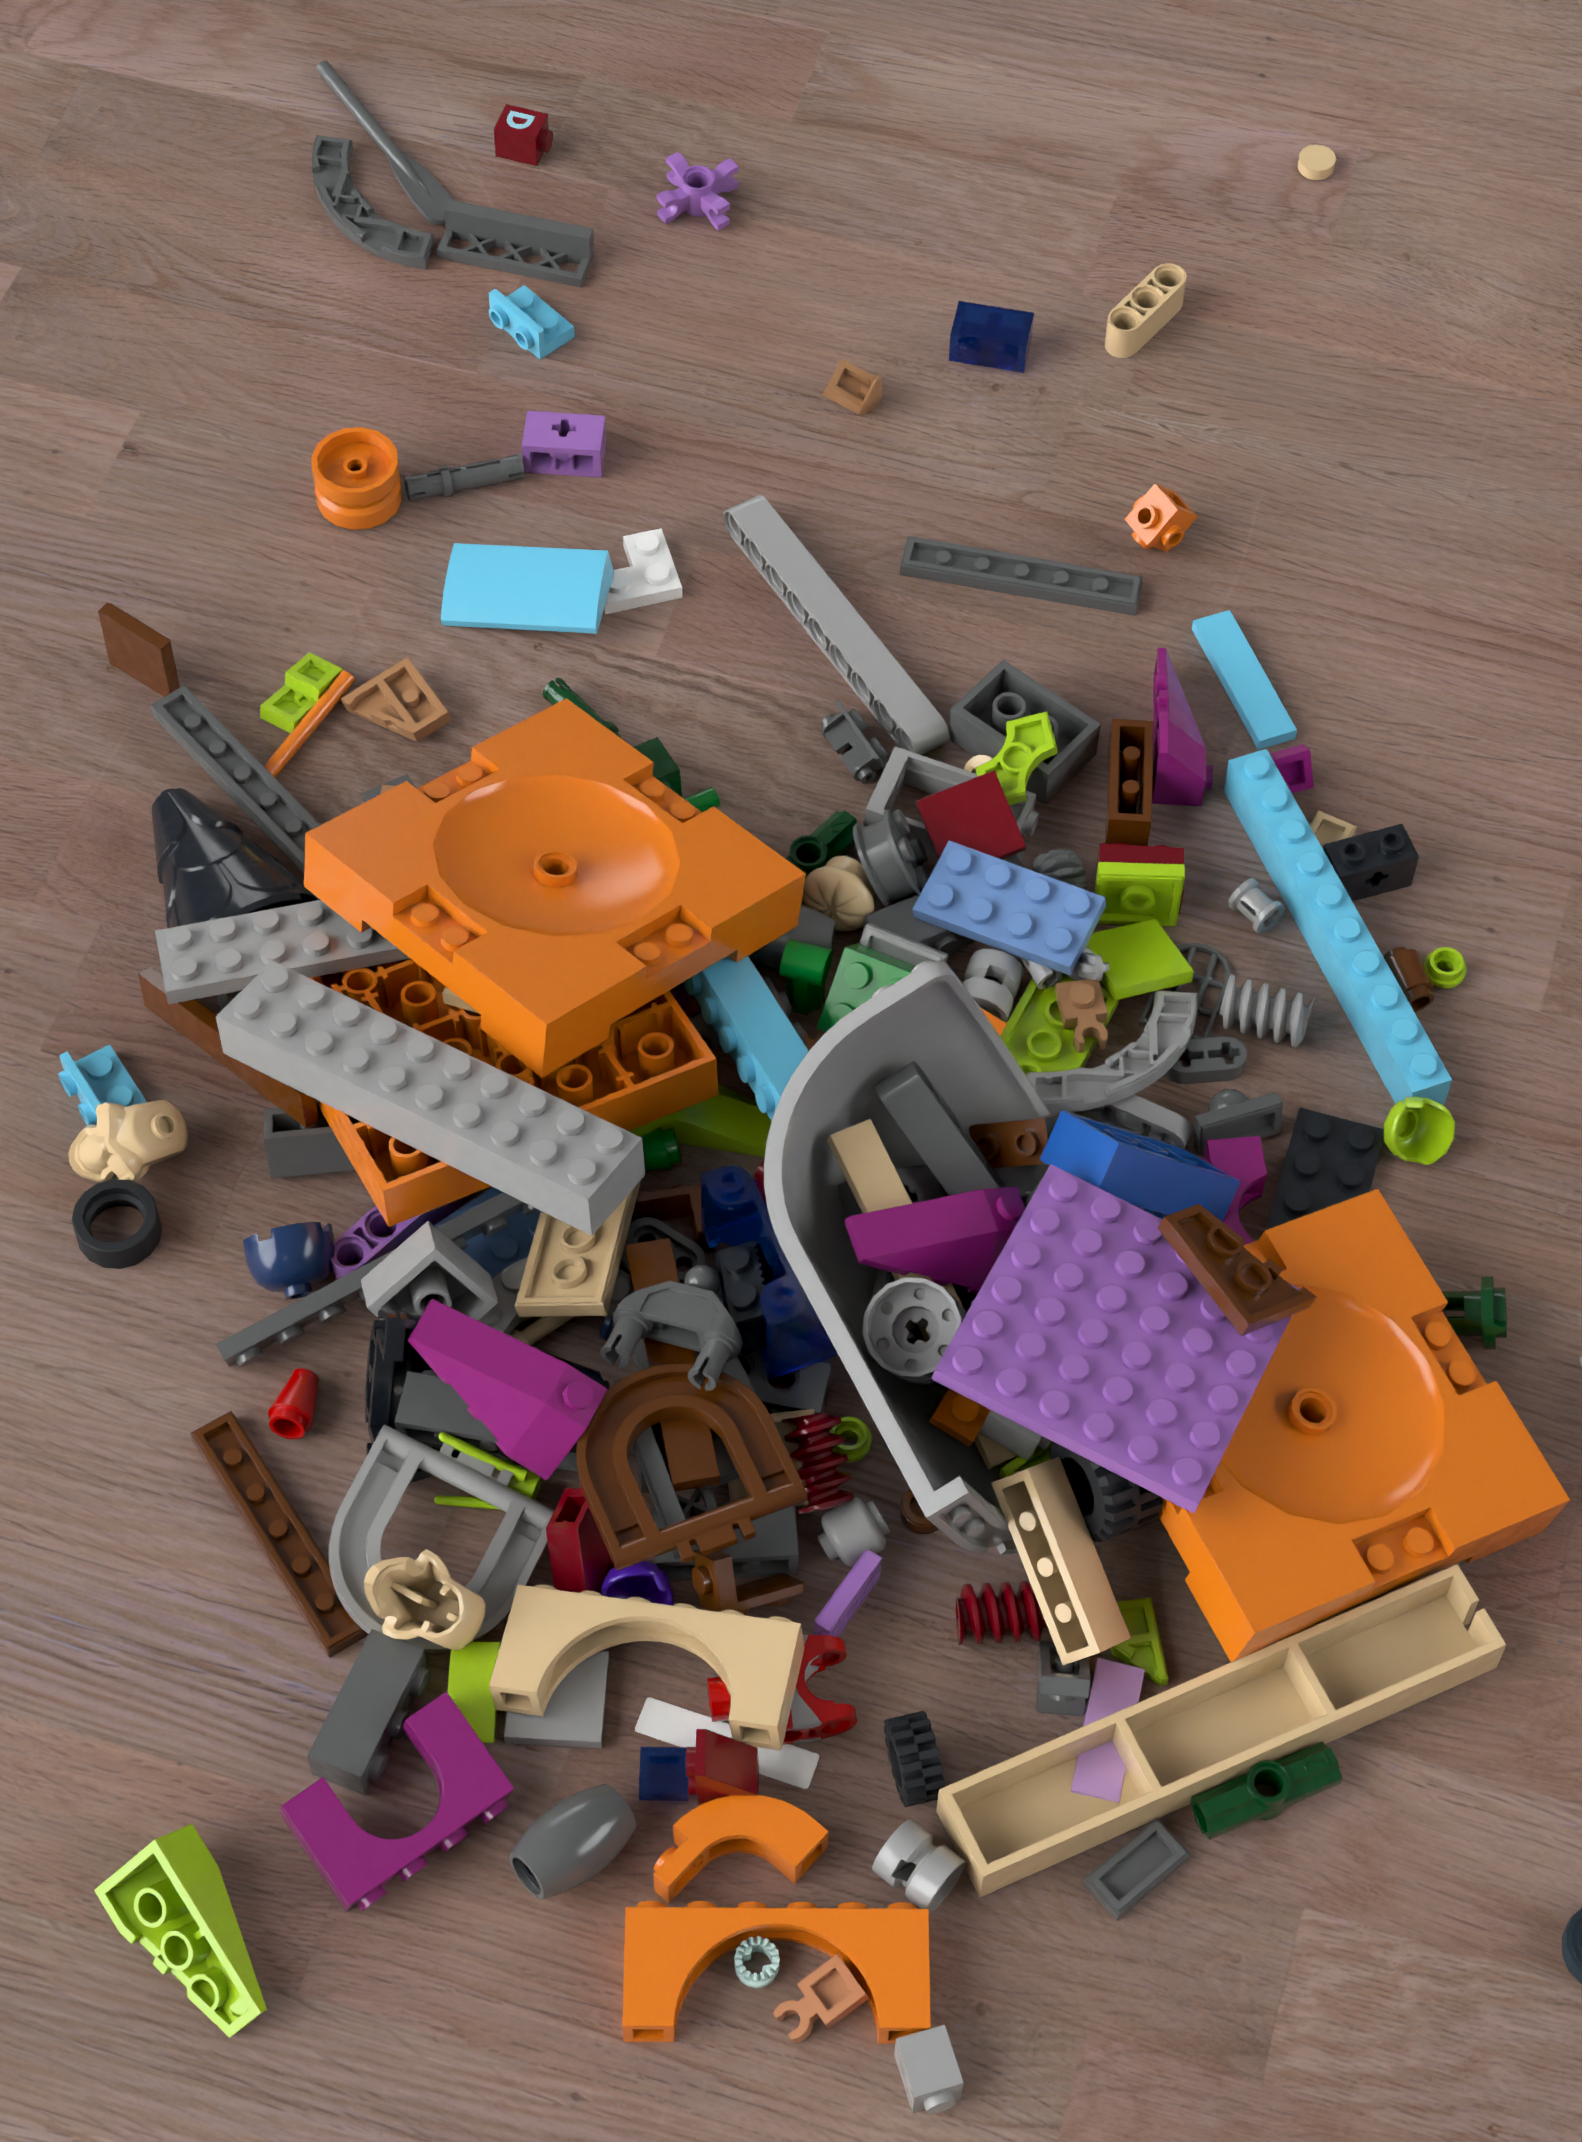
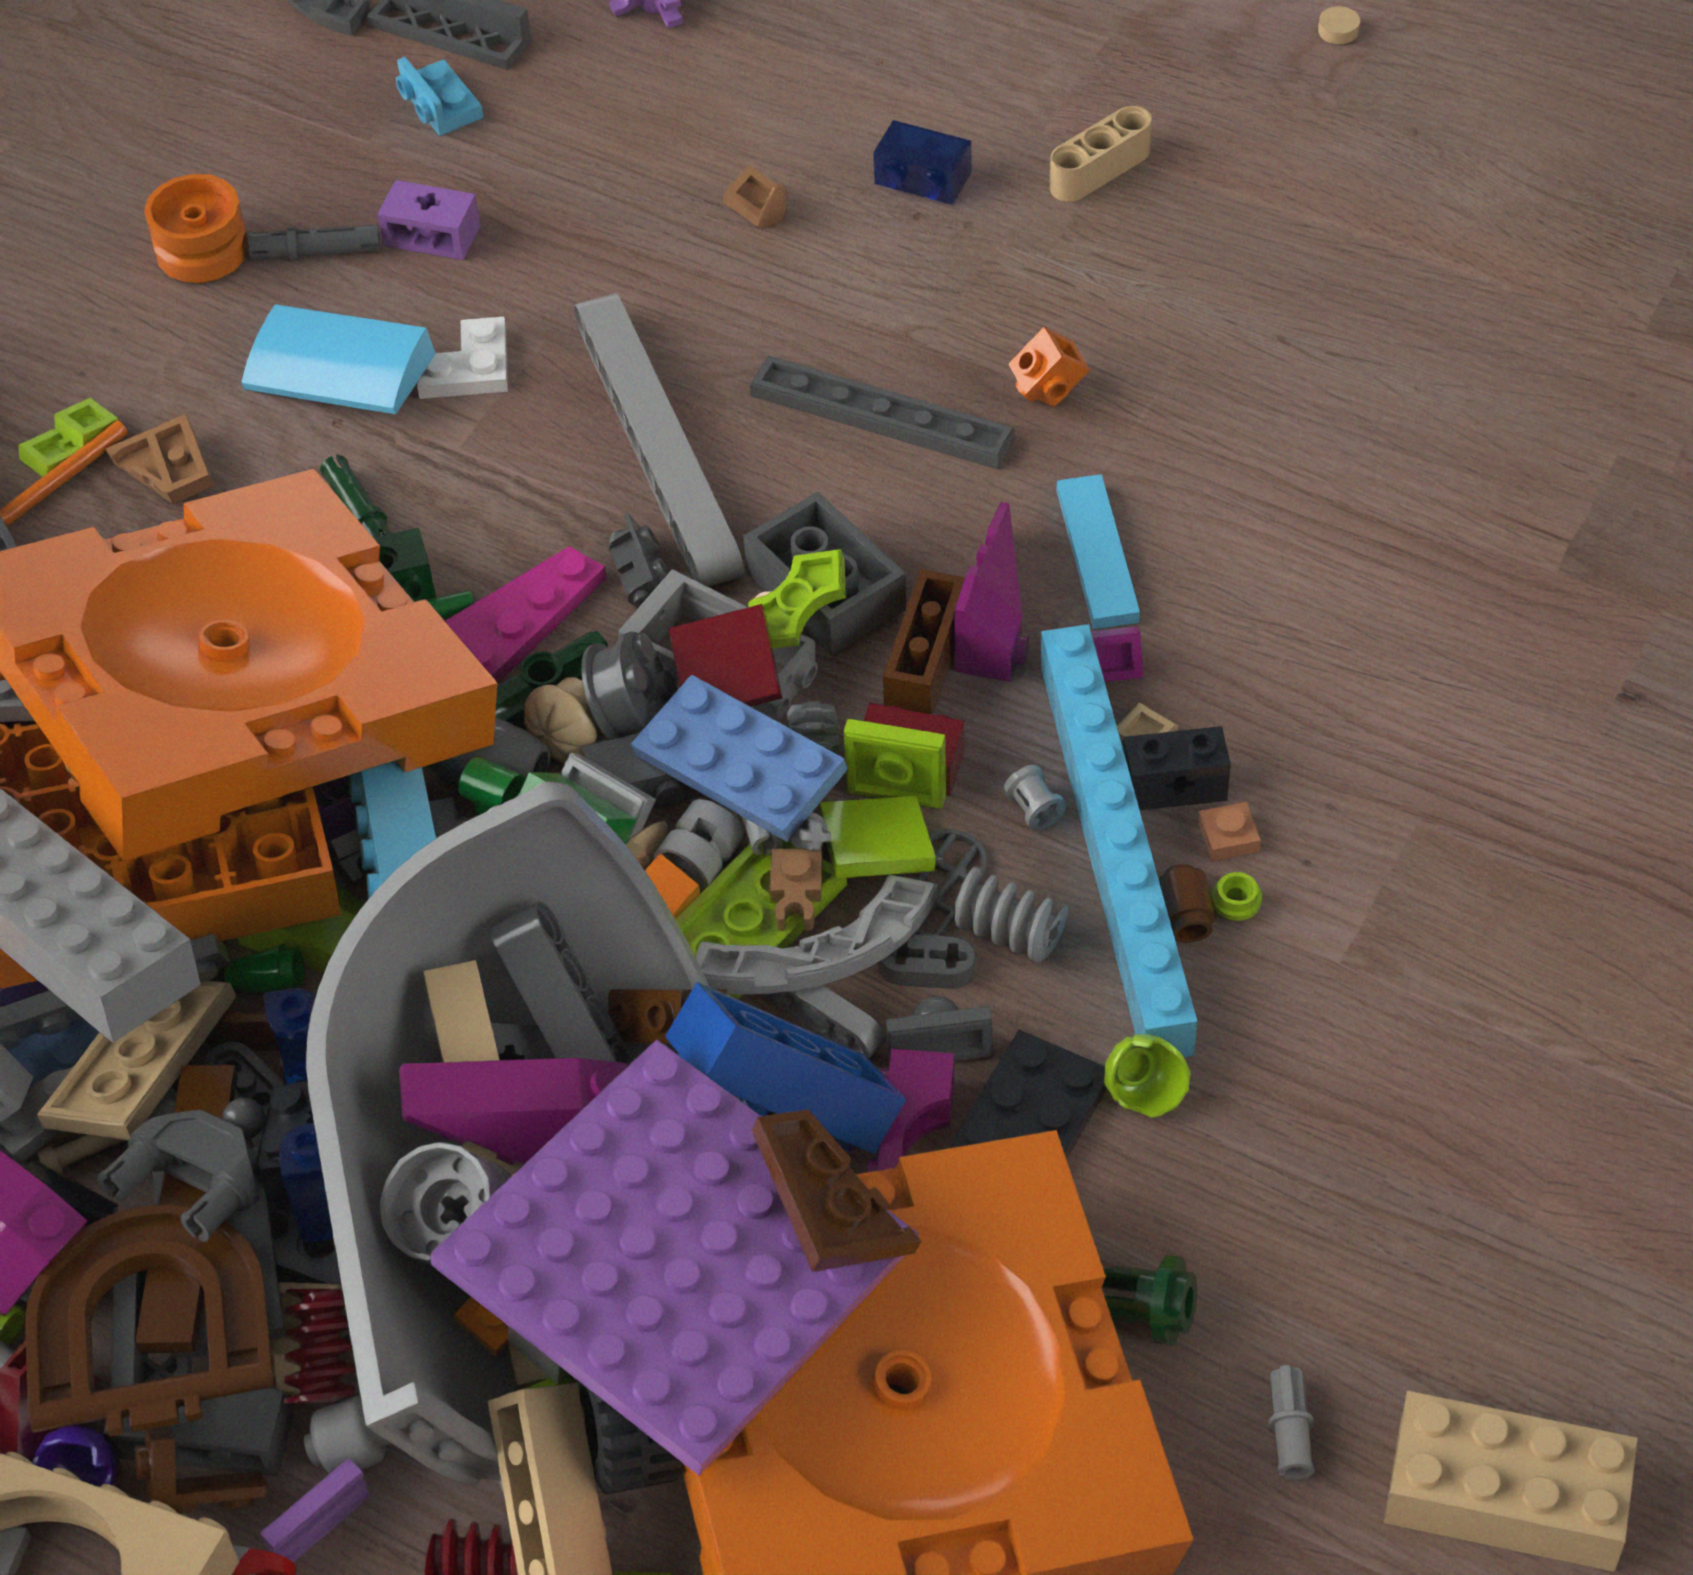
camera: 15 degrees right, 5 degrees down
none -> dark pink wing [445,546,607,684]
none -> nougat plate [1198,802,1261,862]

